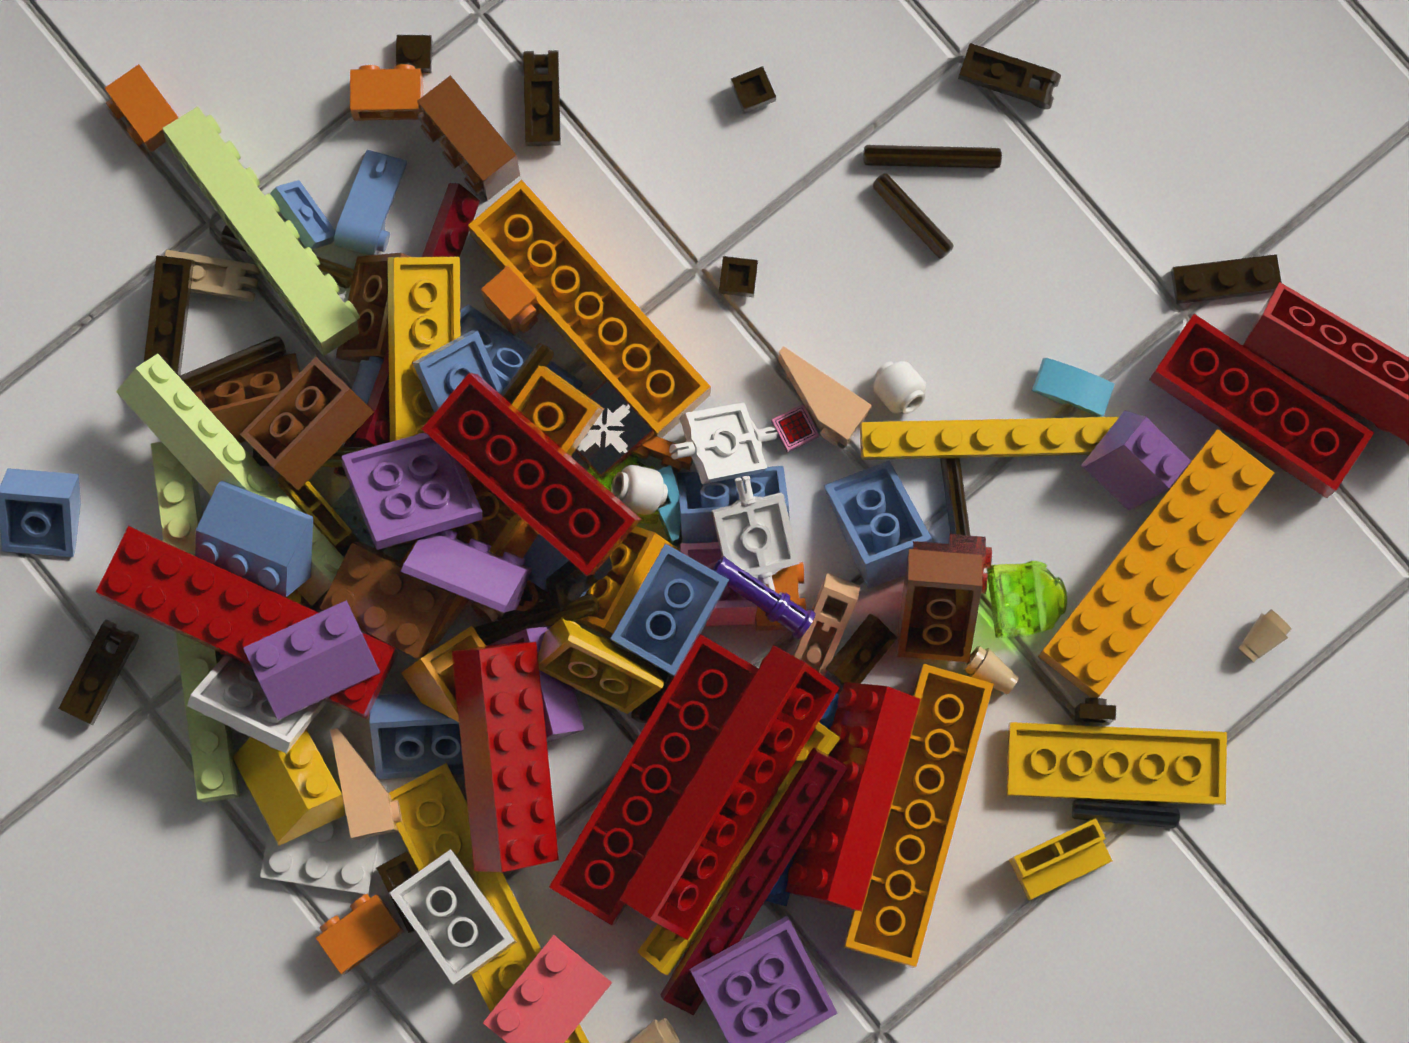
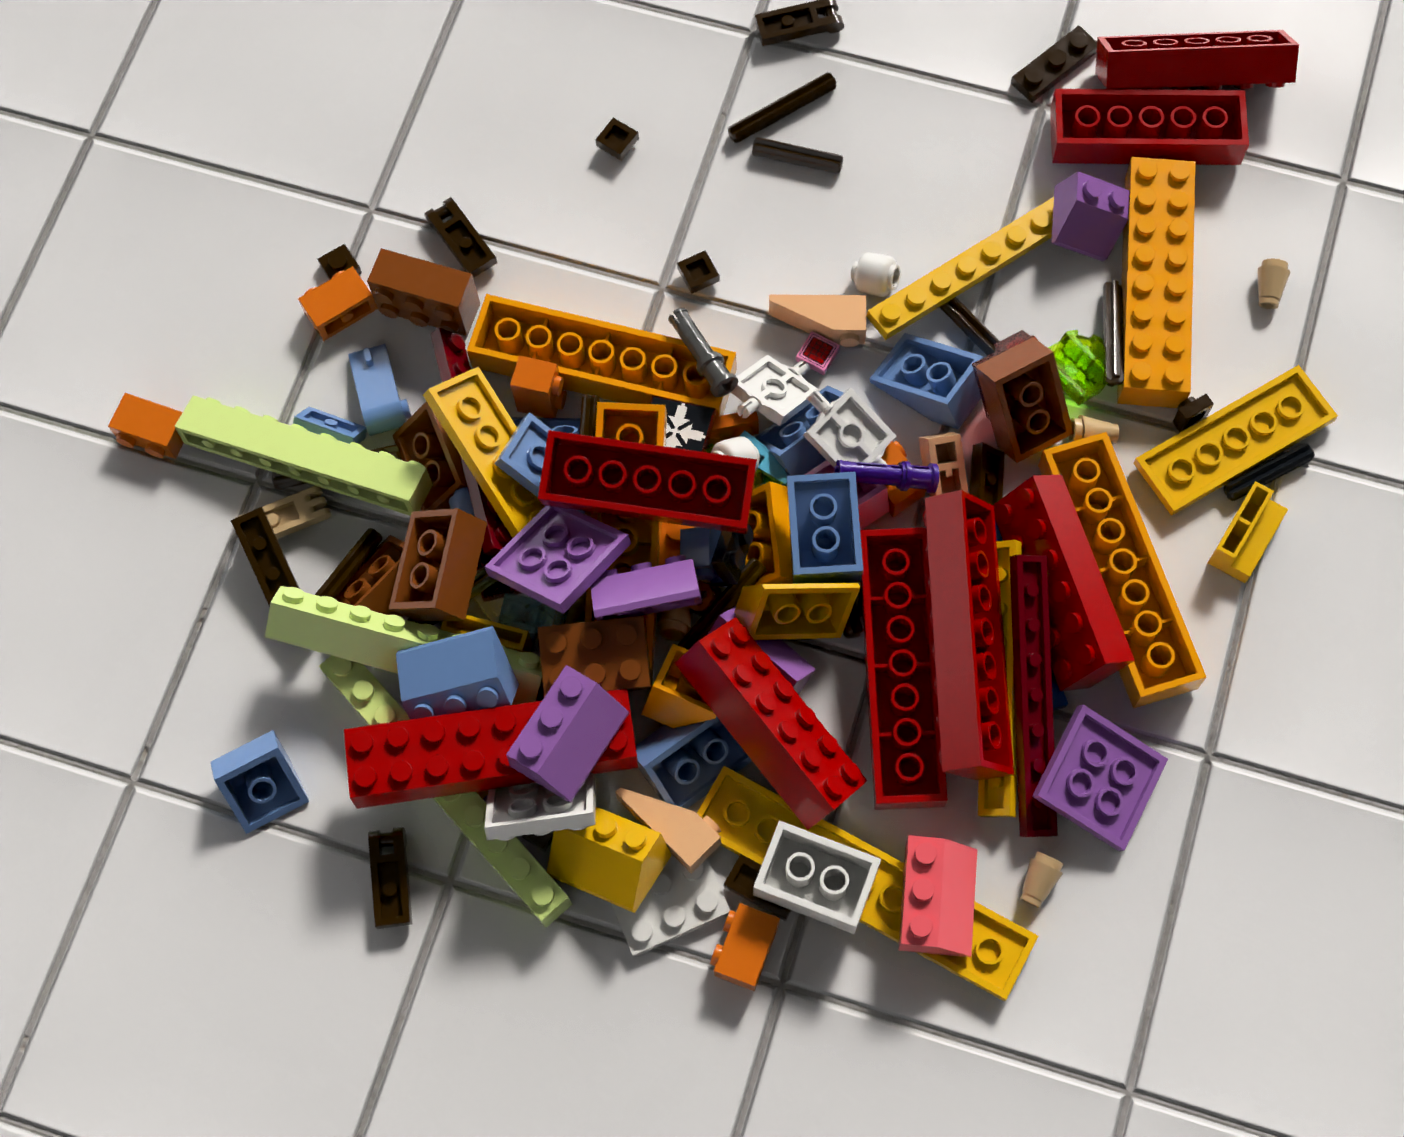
camera: 25 degrees left, 10 degrees down
medium azure slope [1032,358,1115,417] -> none
none -> dark grey pin [668,308,738,397]
none -> dark brown axle [1103,280,1124,387]

